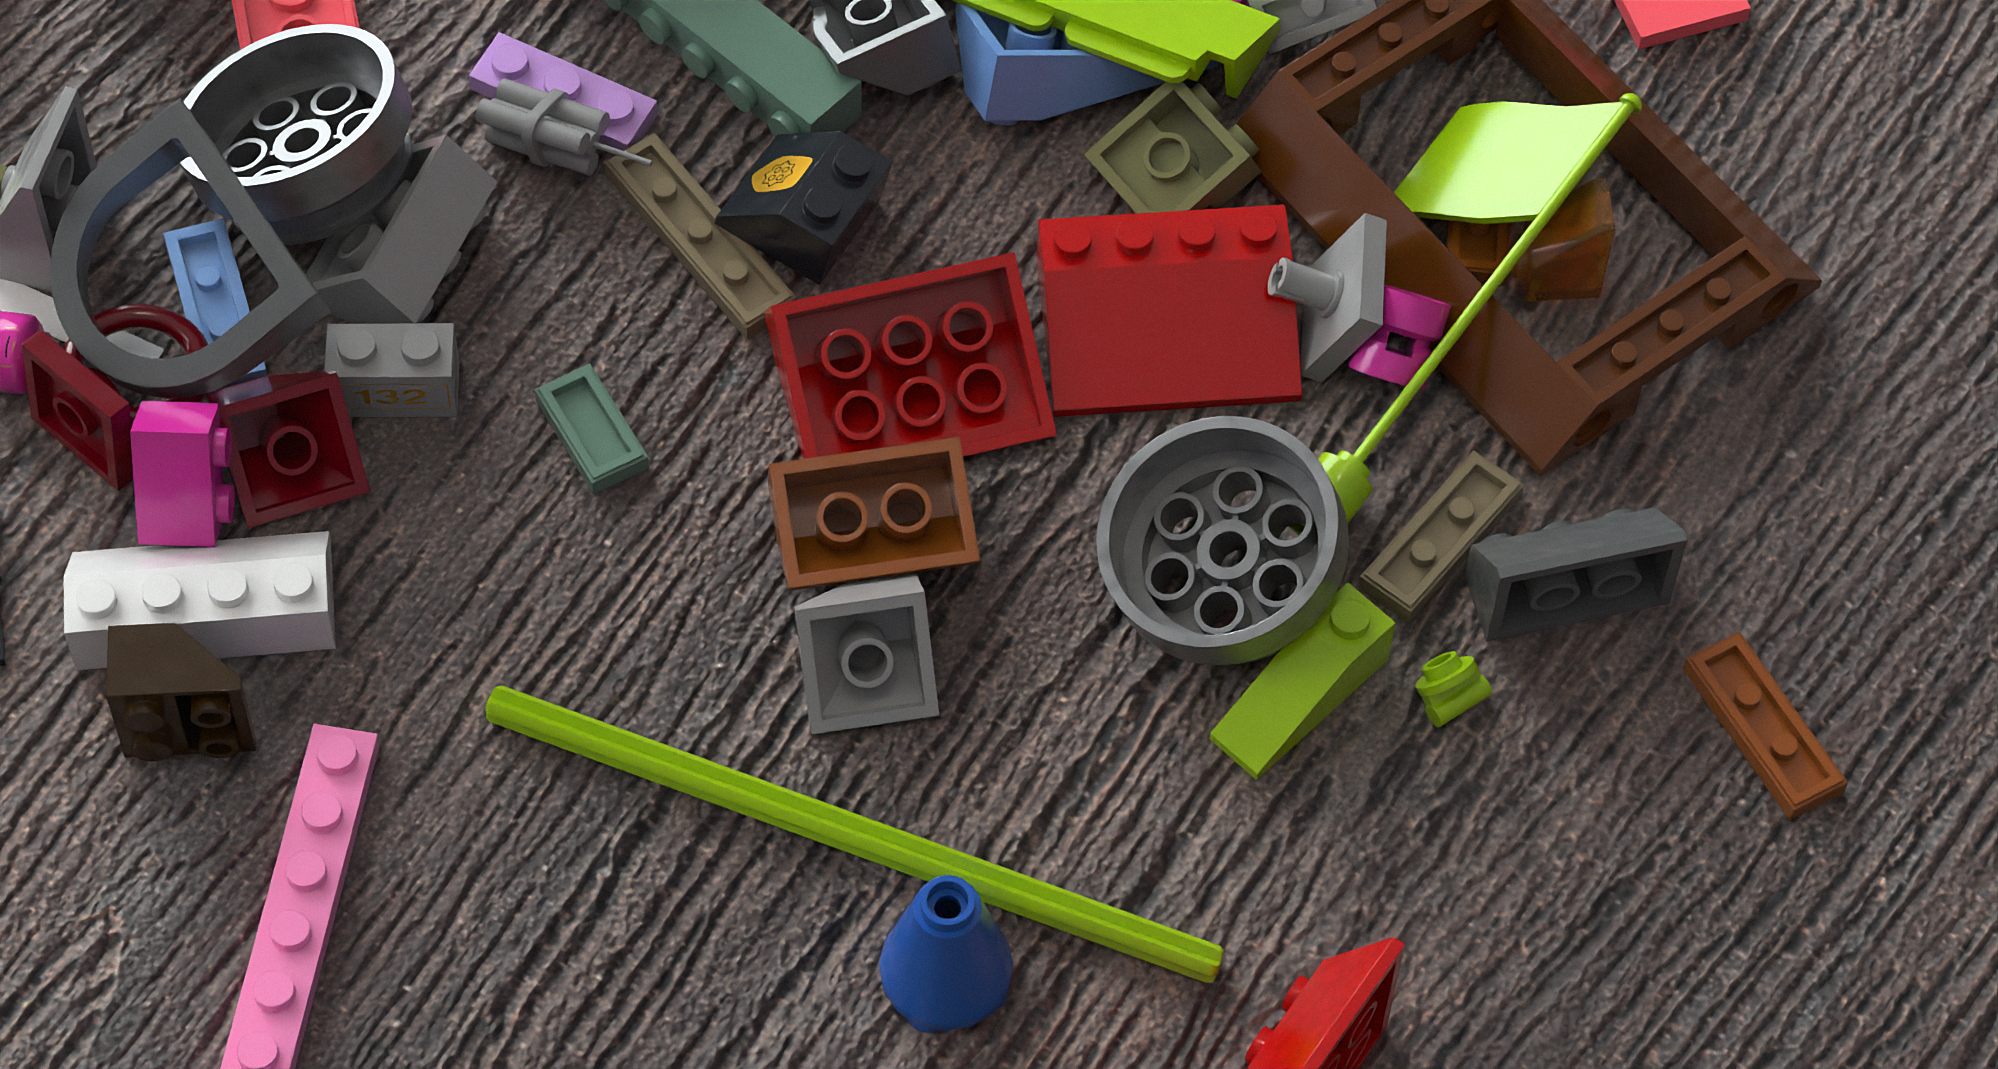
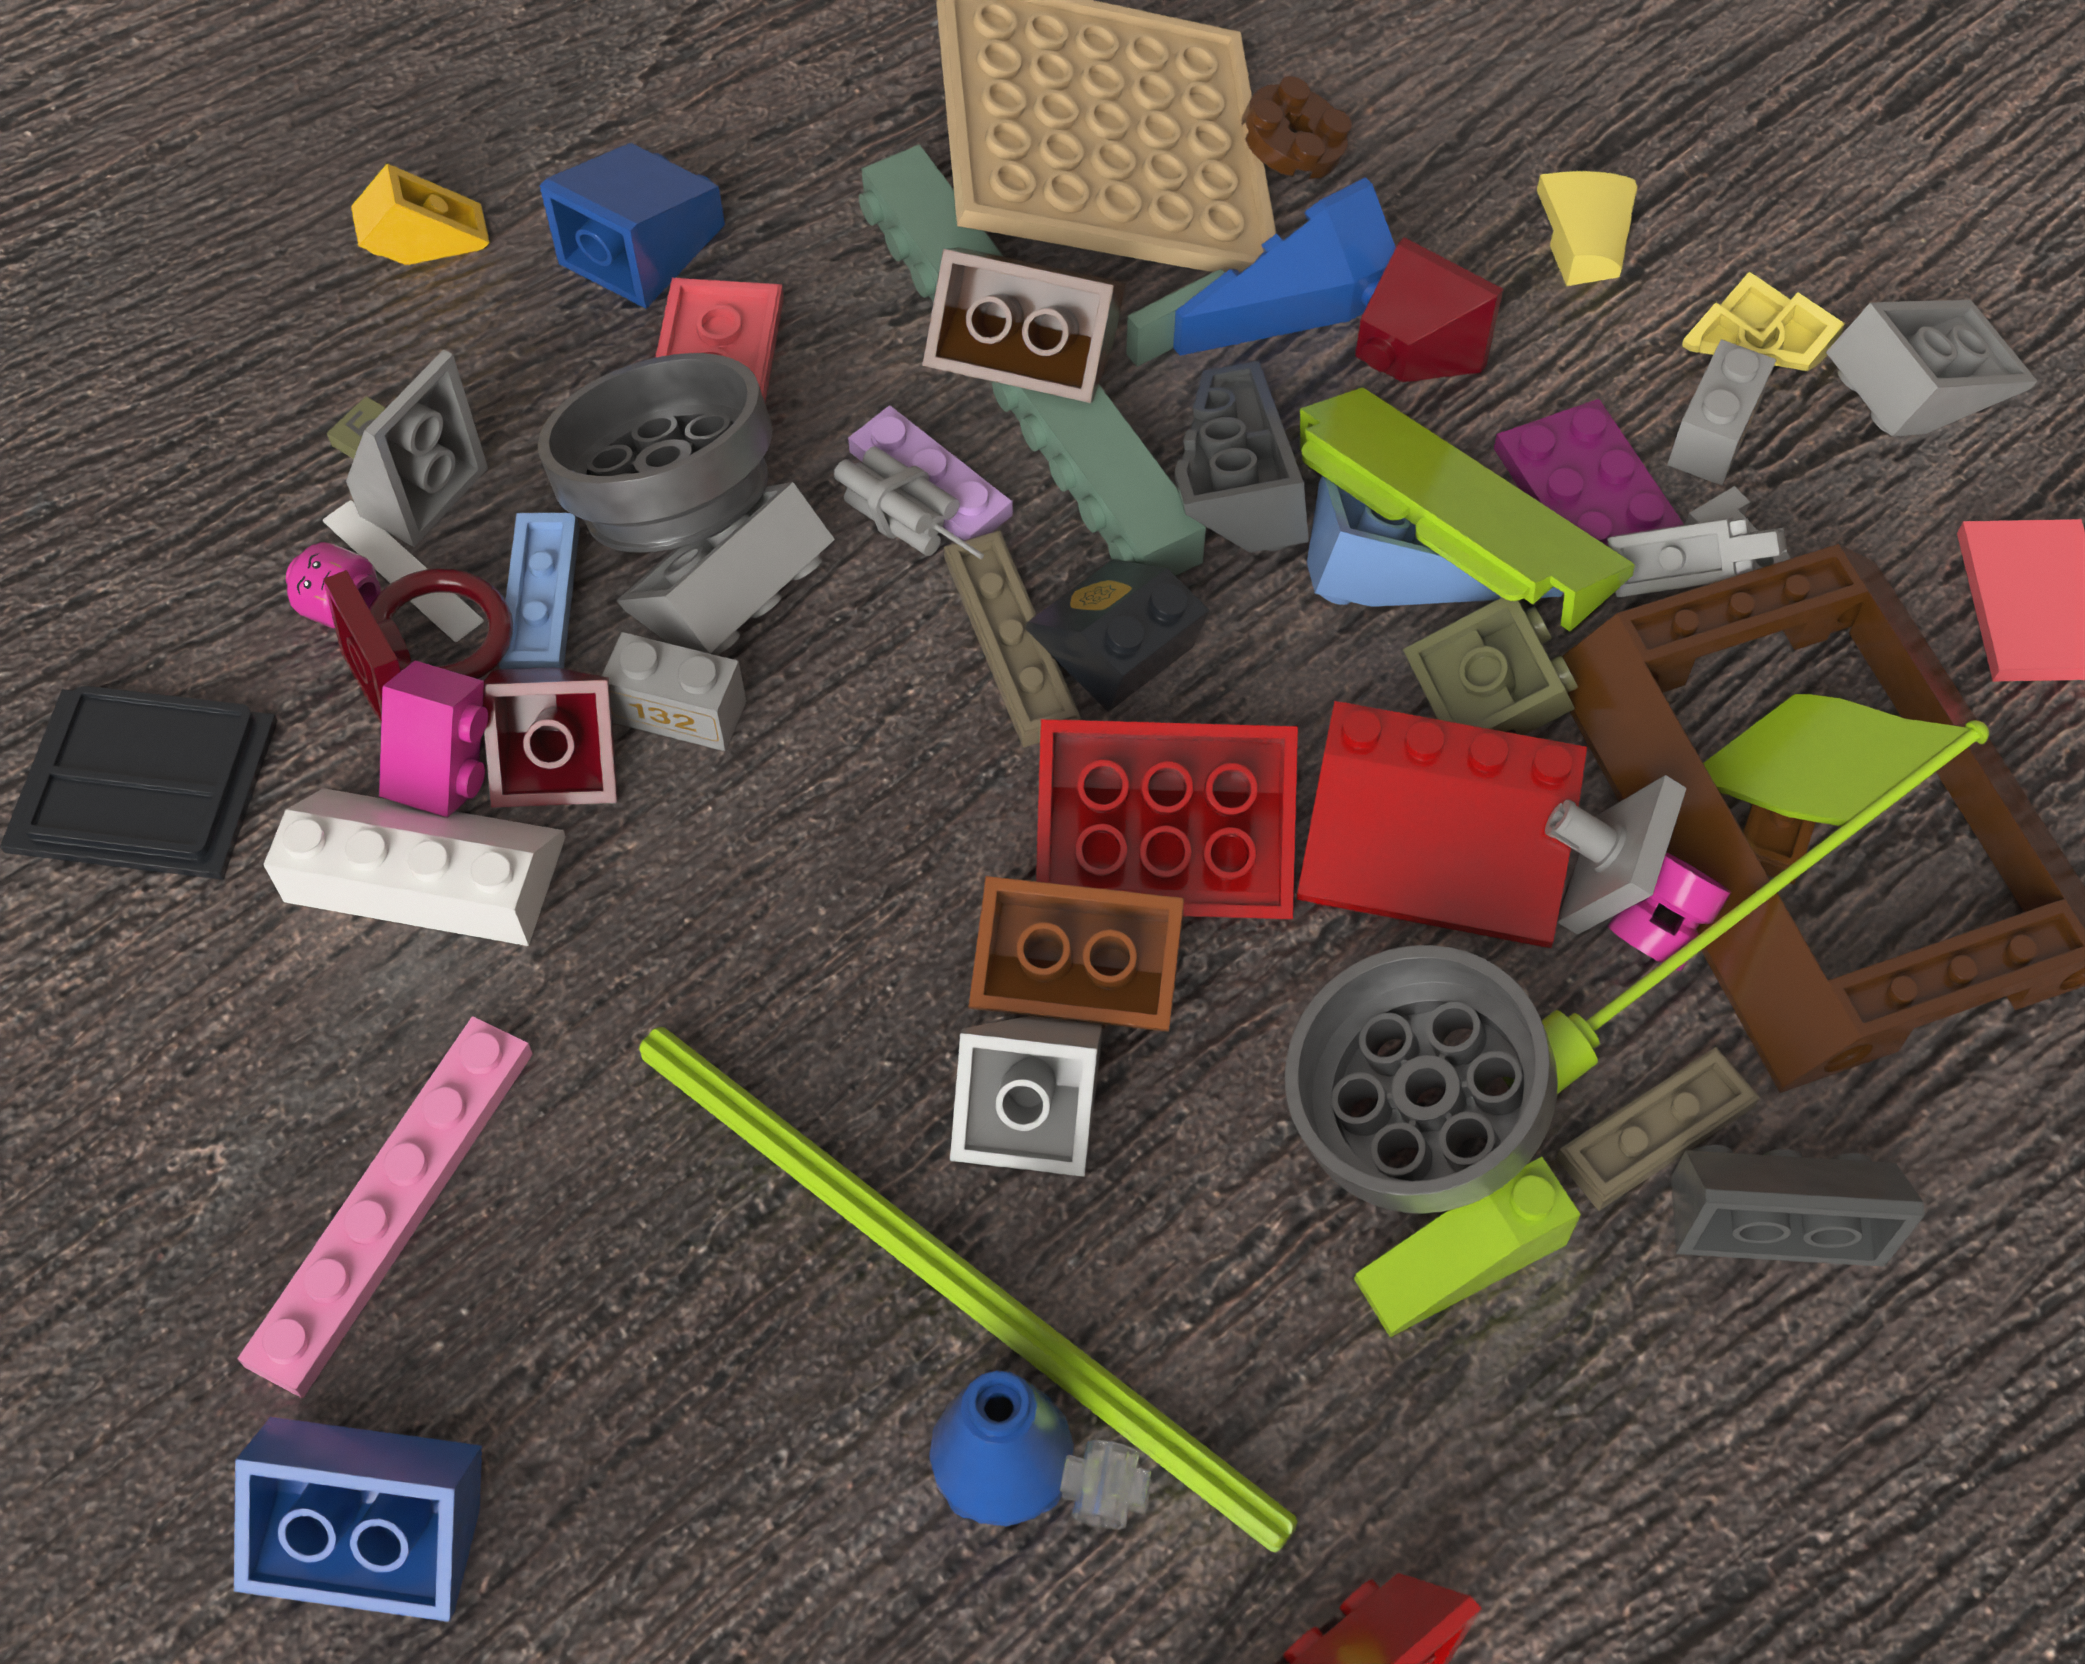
camera: 20 degrees right, 0 degrees up
dark grey window [50,98,331,398] -> none
dark brown slope [106,623,256,762] -> none
sand green tile [534,363,649,495] -> none
lime plate [1415,651,1492,728] -> none
clear orange slope [1511,178,1616,302] -> none
dark orange tile [1683,631,1848,820] -> none
none -> clear gear [1060,1440,1152,1529]

